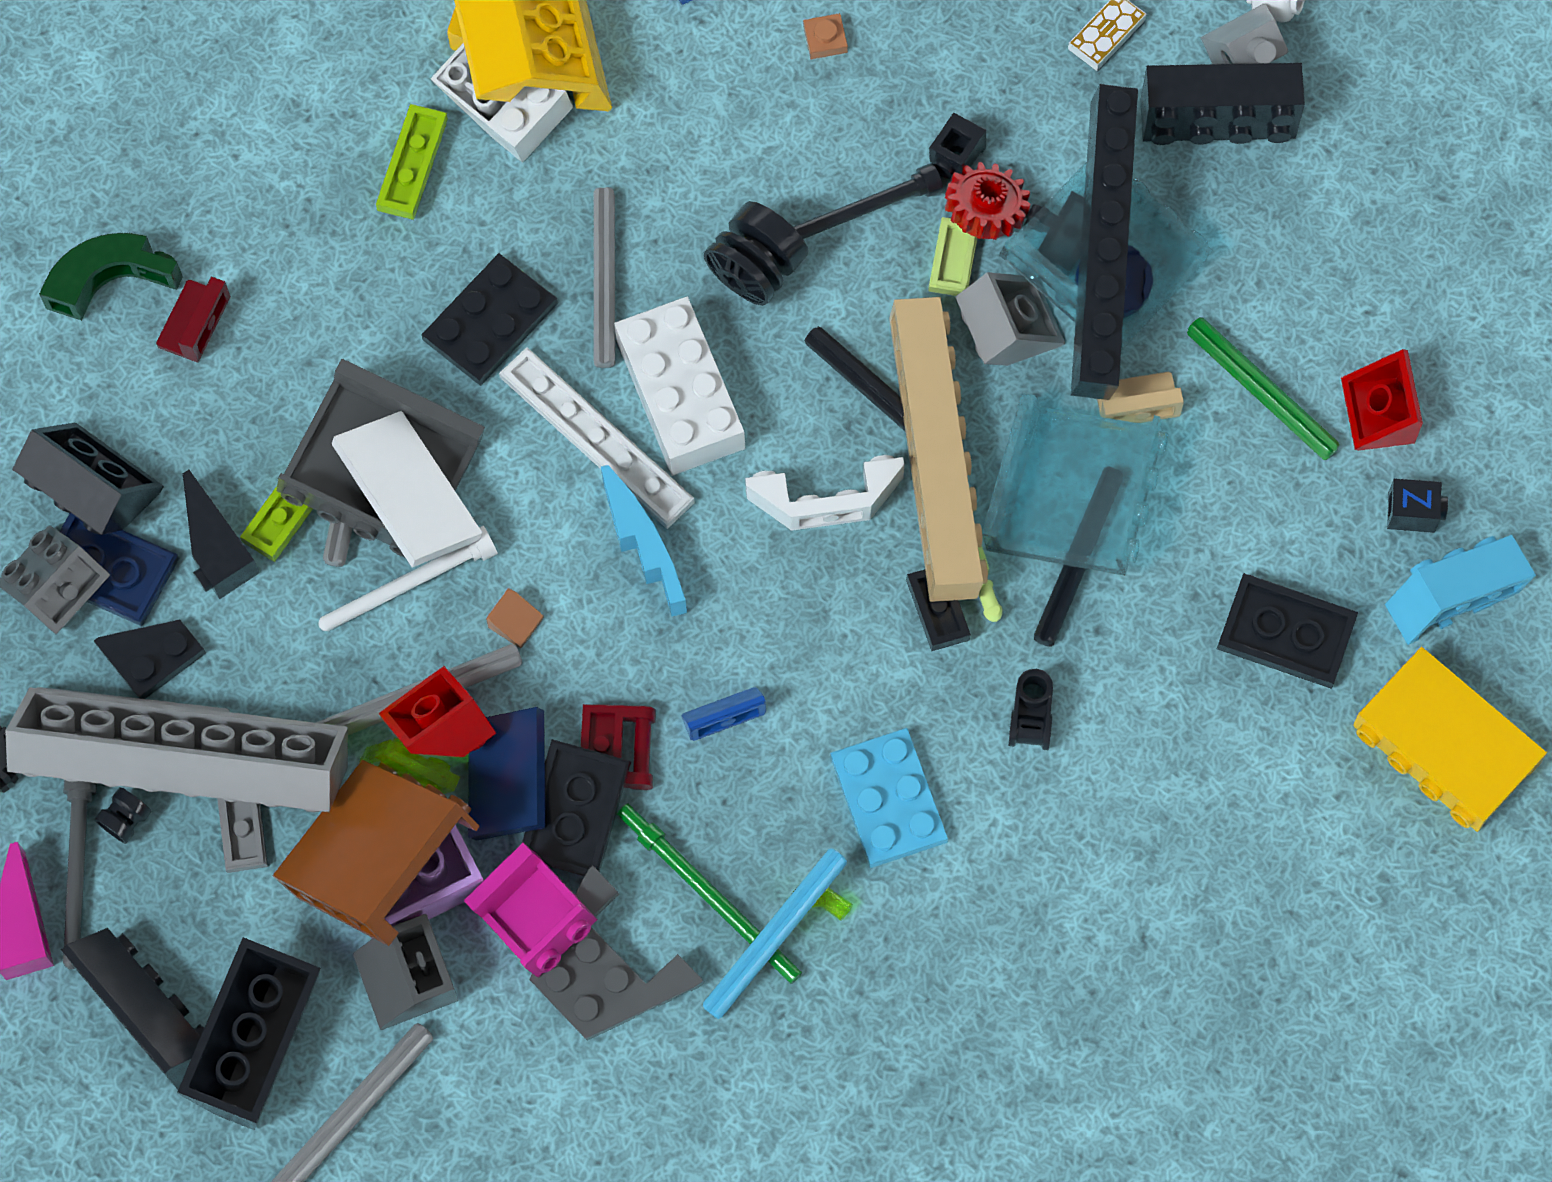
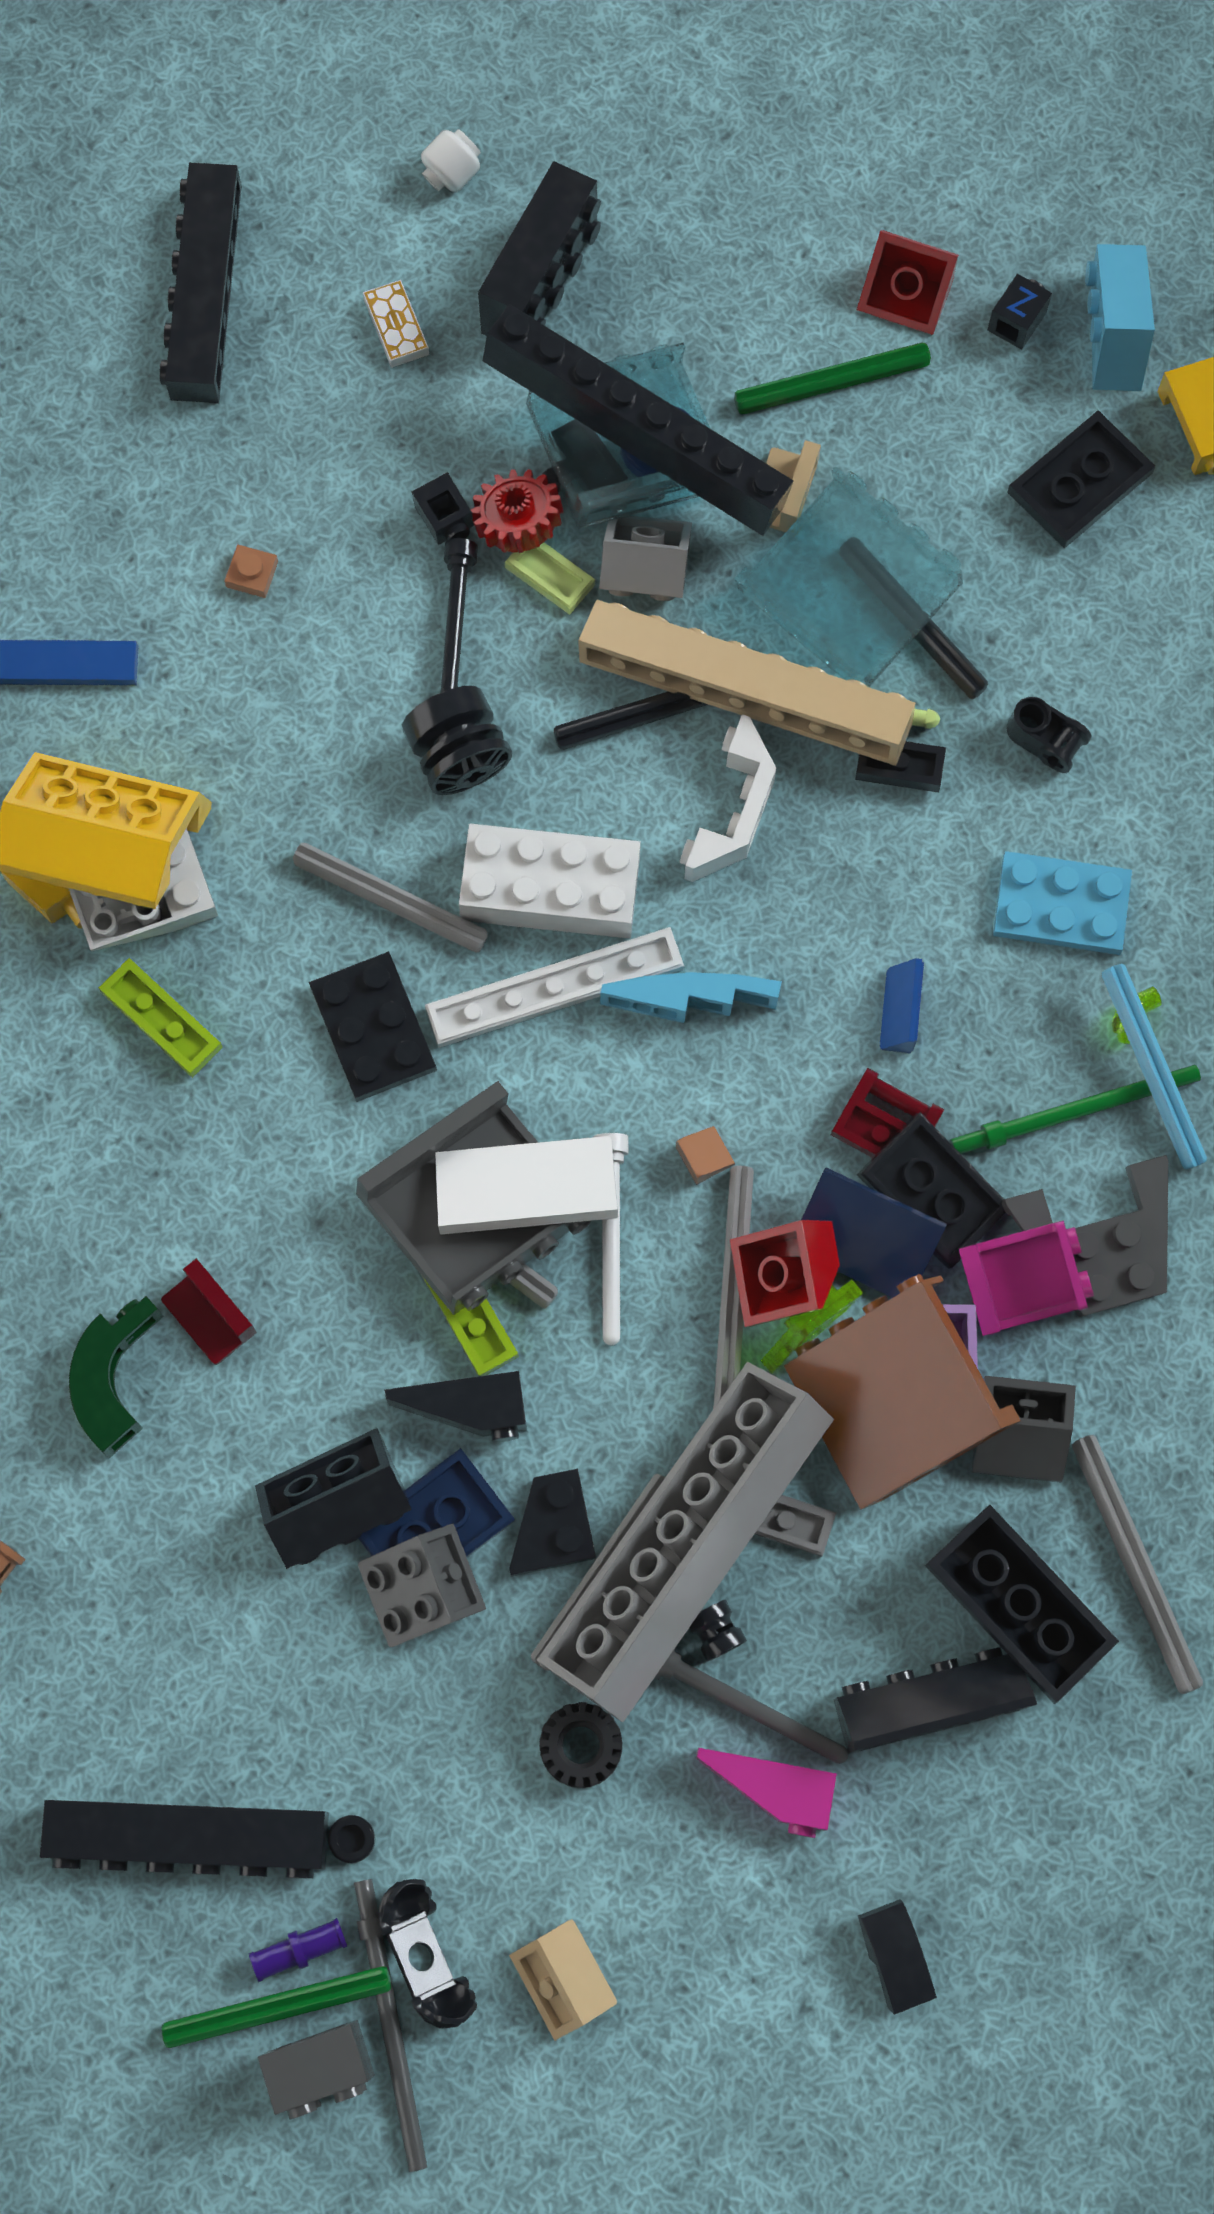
camera: 65 degrees left, 5 degrees up
light grey torso [1200,4,1289,64] -> none

